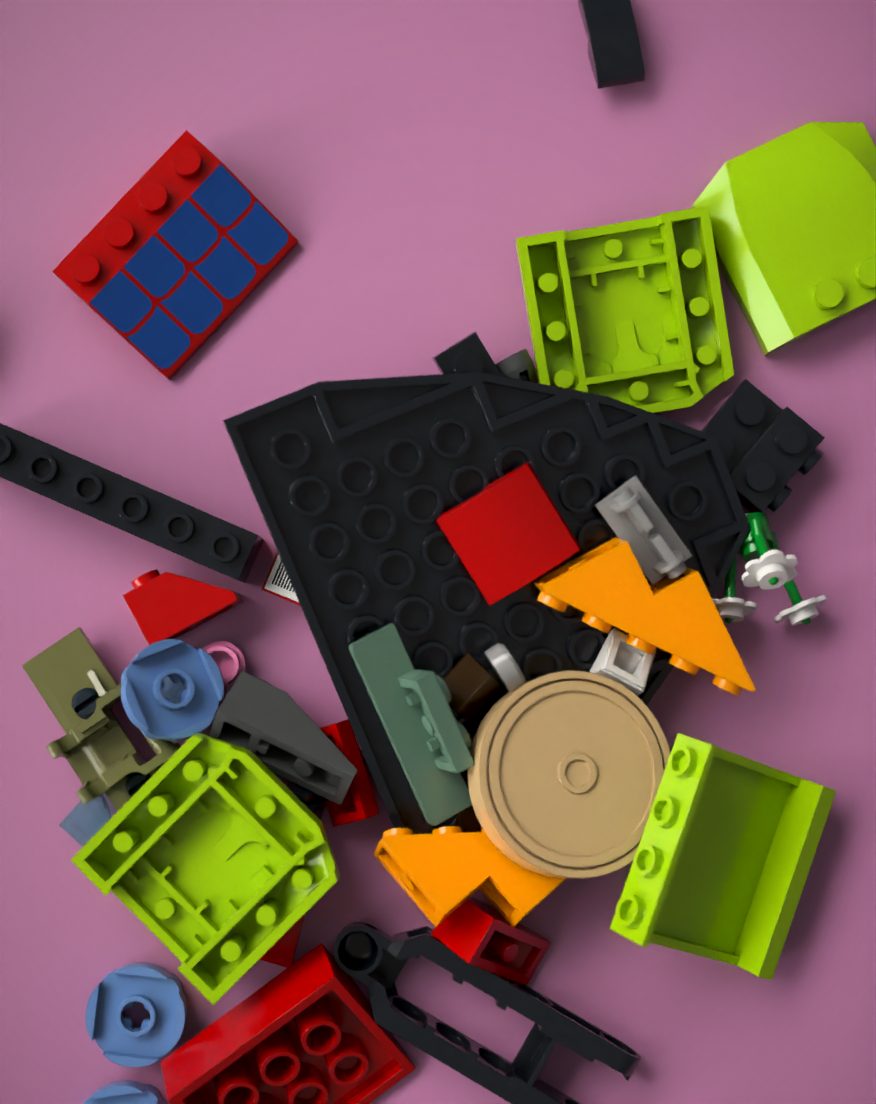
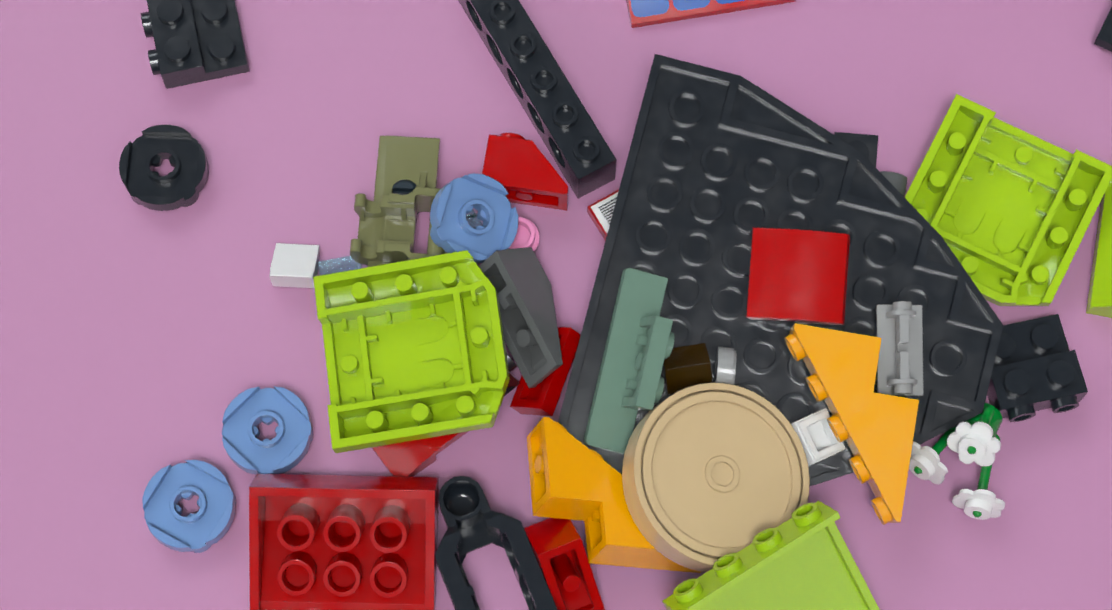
camera: 40 degrees right, 15 degrees down
none -> white slope [269,243,320,288]

